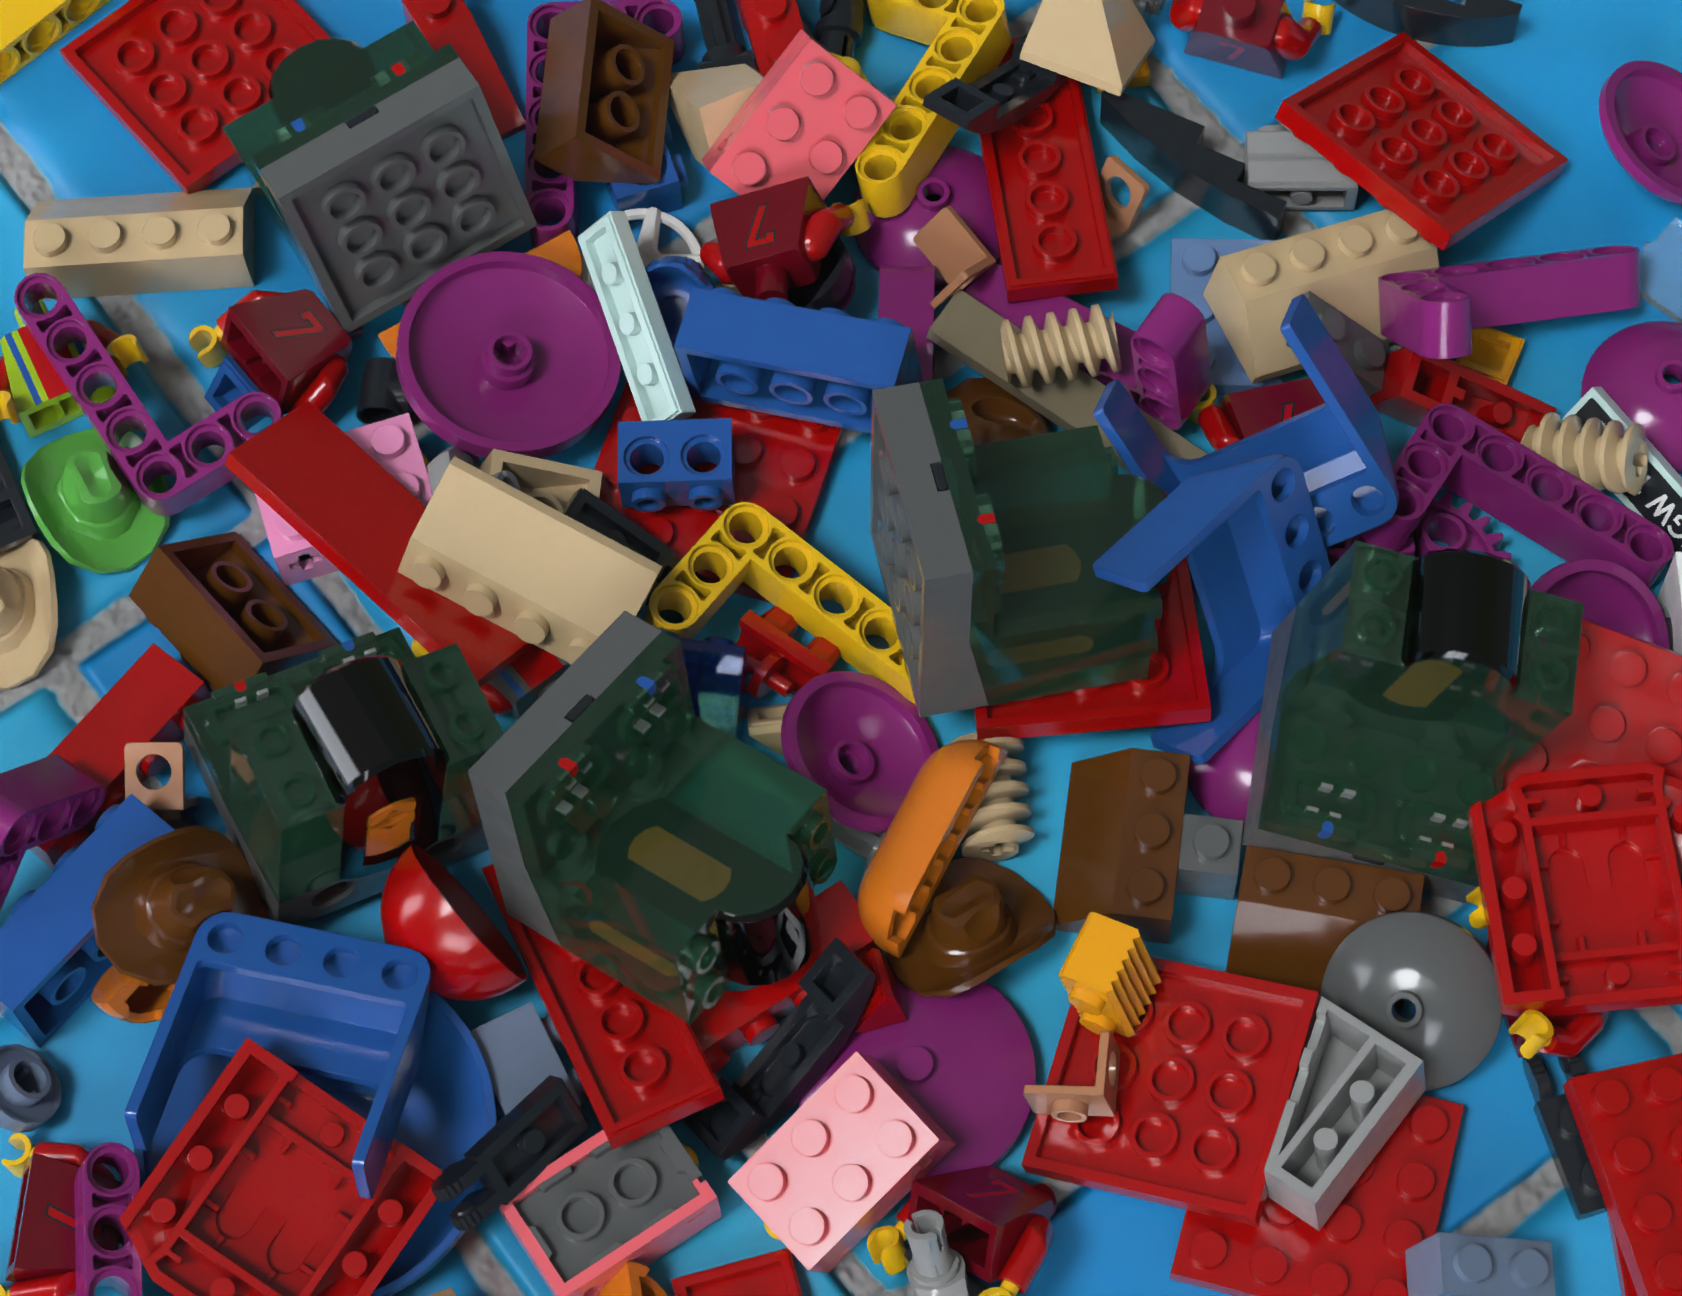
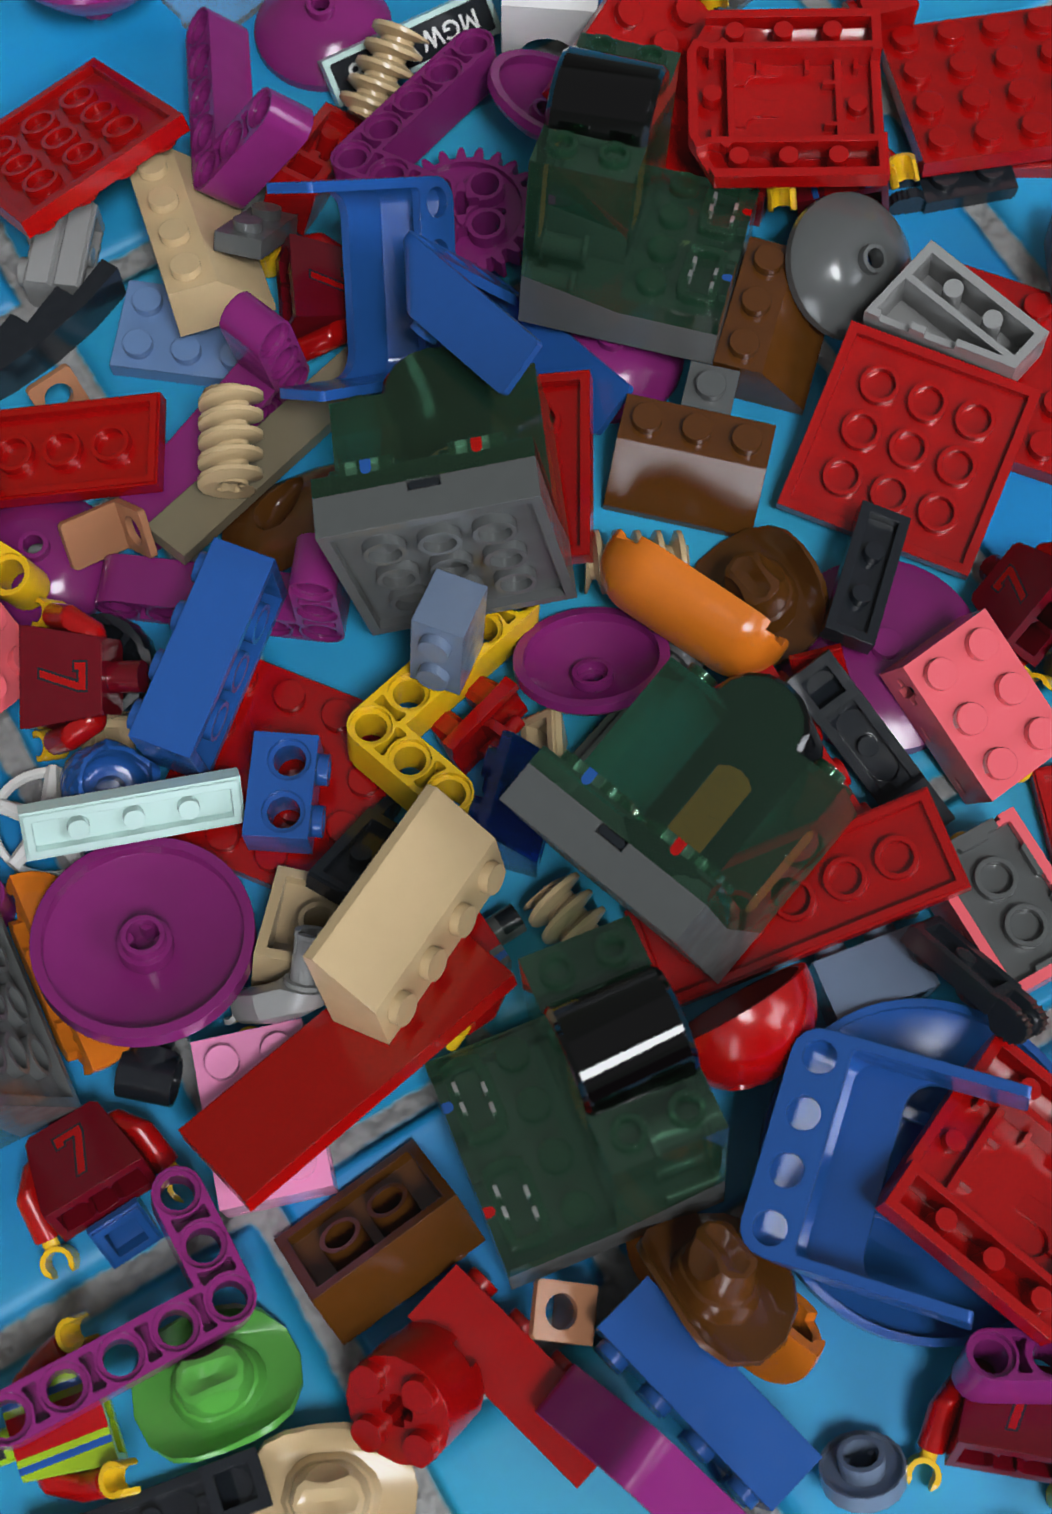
camera: 90 degrees left, 5 degrees up
nougat bracket [1023,1030,1120,1123] -> none
light orange brick [1058,912,1161,1037] -> none
none -> red brick [346,1322,485,1468]
none -> sand blue brick [410,568,488,695]
none -> black plate [819,500,911,655]

